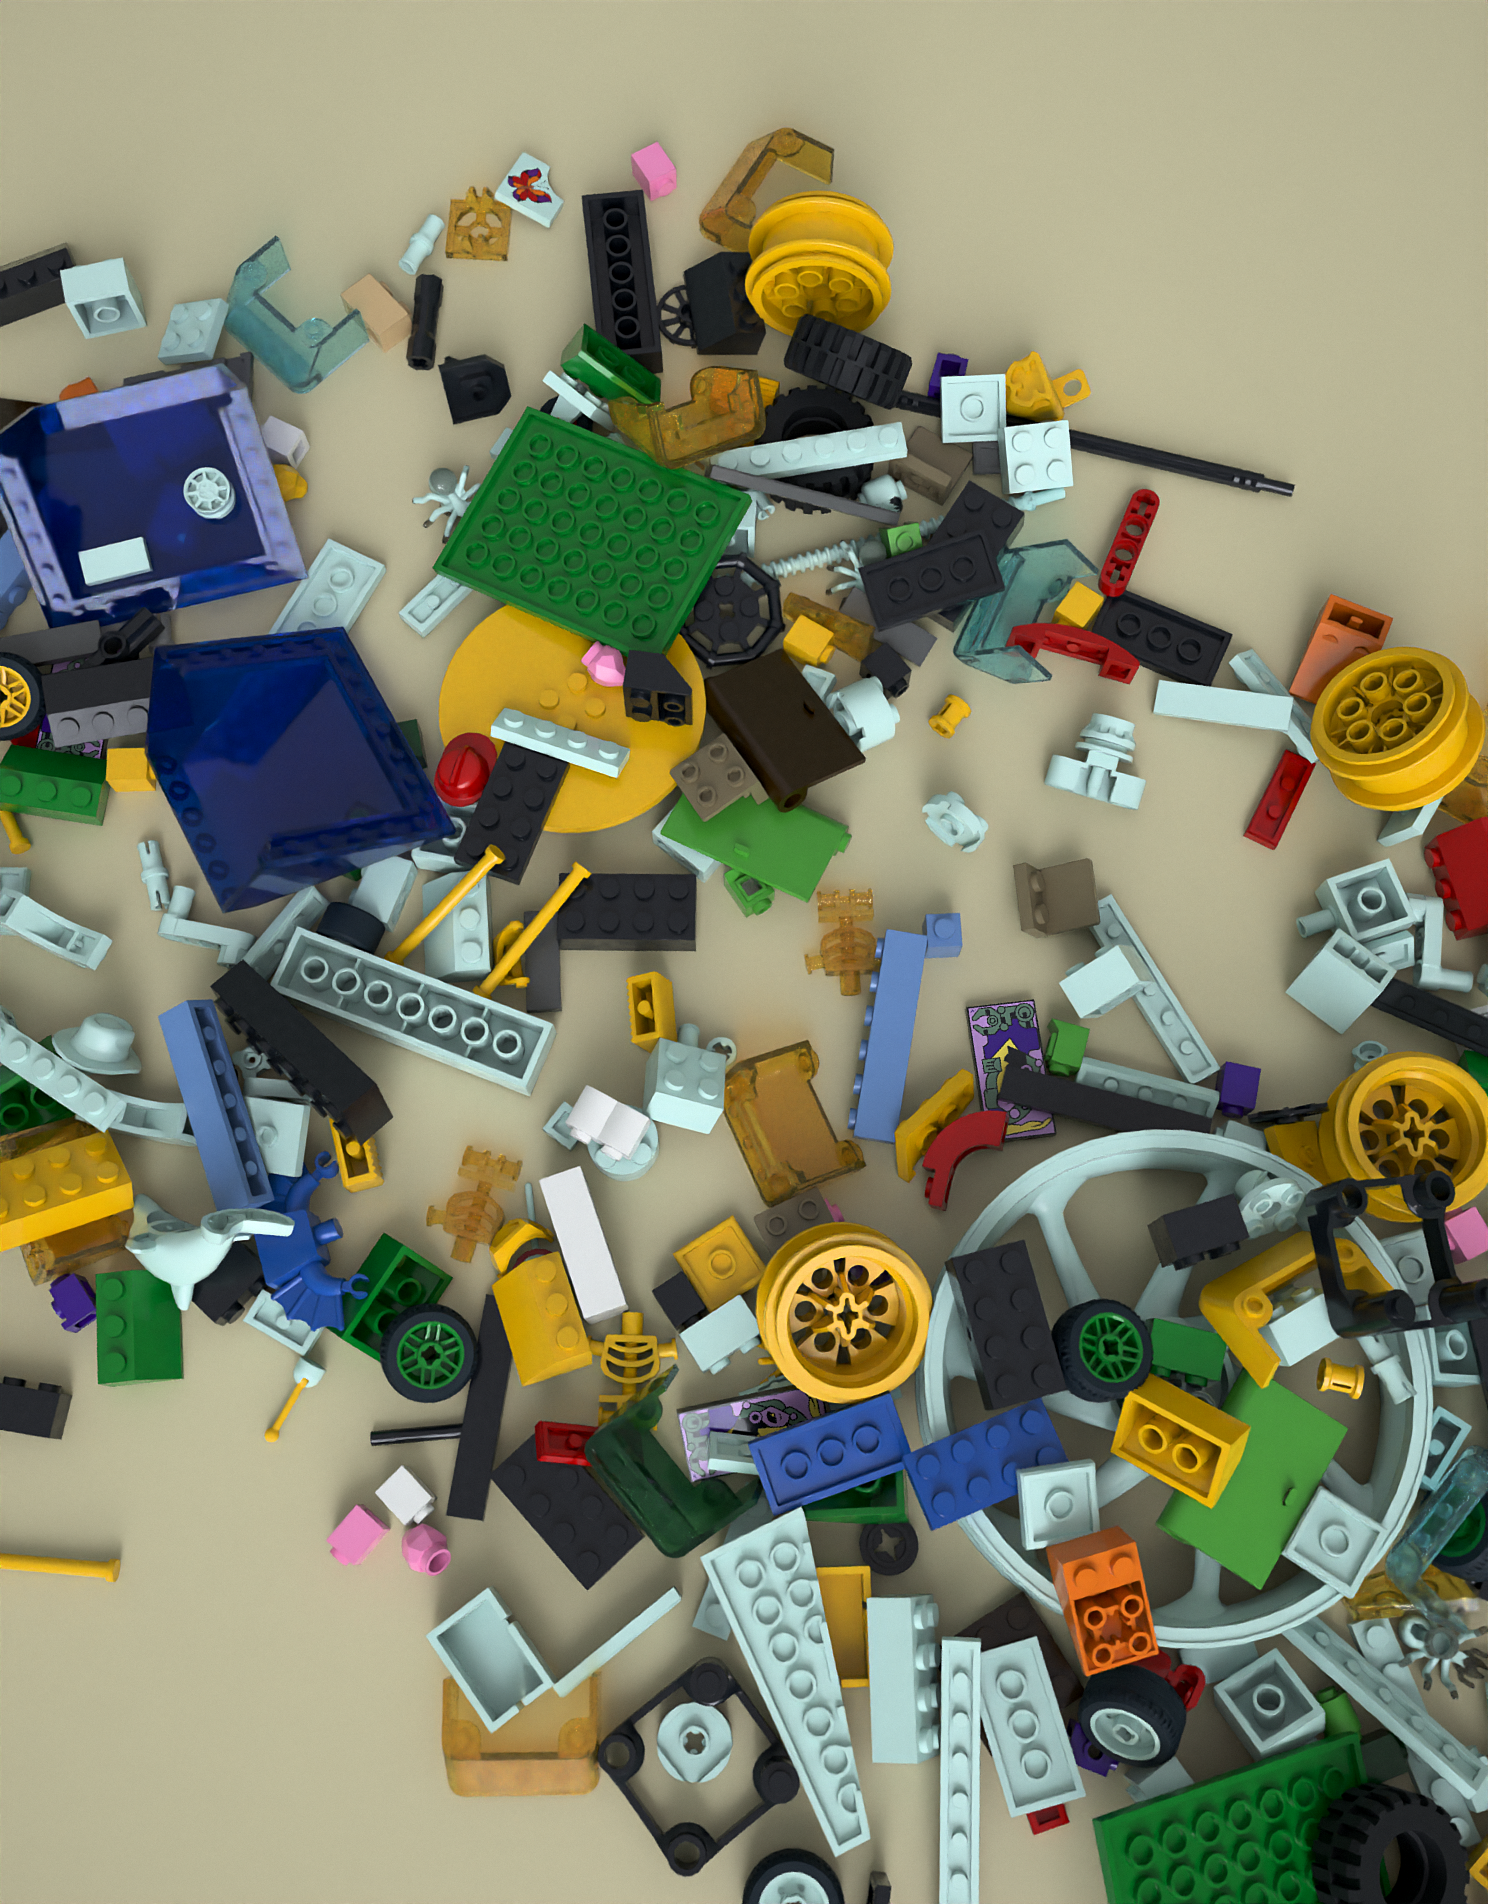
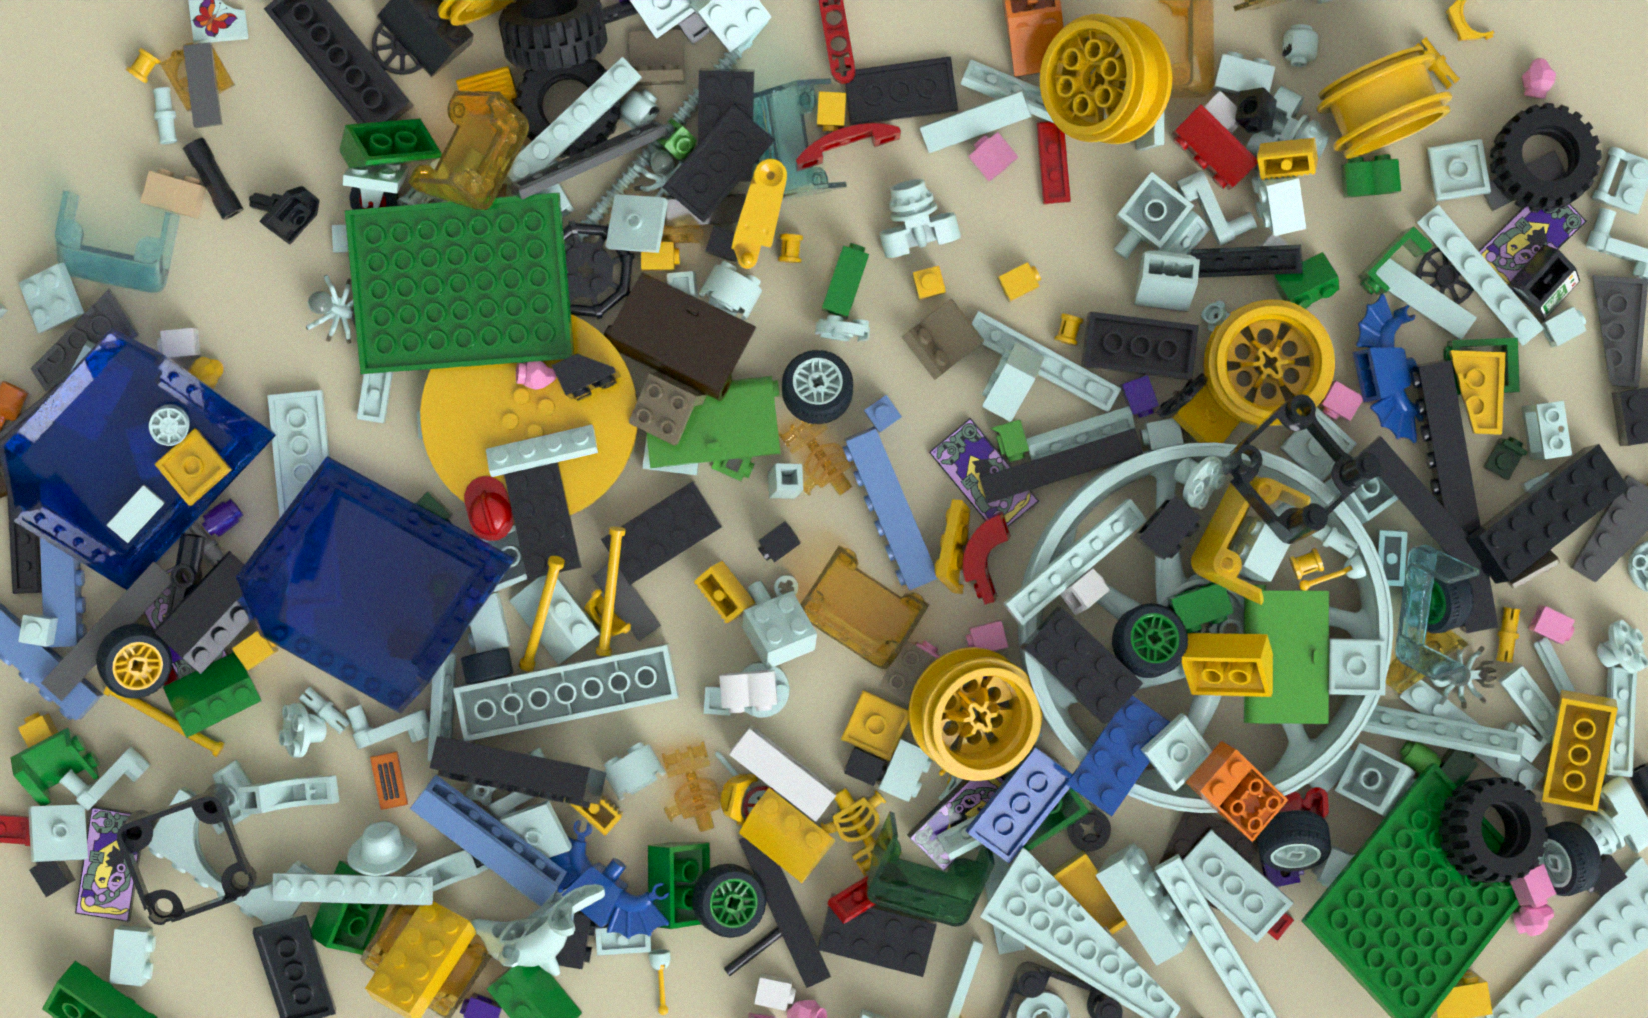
camera: 30 degrees left, 15 degrees up
none -> yellow bush [125,47,161,83]
none -> yellow plate [155,428,232,506]
none -> dark grey tile [183,42,223,128]
none -> dark purple brick [202,498,244,537]
none -> light aqua plate [279,703,327,758]
none -> orange tile [370,751,408,810]
none -> light aqua brick [604,742,666,801]
none -> light aqua plate [605,194,668,253]
none -> yellow piece [731,158,787,269]
none -> black brick [758,520,801,563]
none -> light aqua brick [768,463,803,499]
none -> wheel [782,350,853,424]
none -> green window [822,243,869,319]
none -> yellow brick [912,266,946,300]
none -> bright pink brick [966,620,1008,651]
none -> bright pink brick [968,132,1018,181]
none -> yellow brick [997,262,1041,302]
none -> light aqua plate [1003,499,1147,626]
none -> yellow bush [1054,313,1084,346]
none -> white brick [1060,568,1110,615]
none -> black brick [1081,312,1199,380]
none -> hinge [1299,555,1366,591]

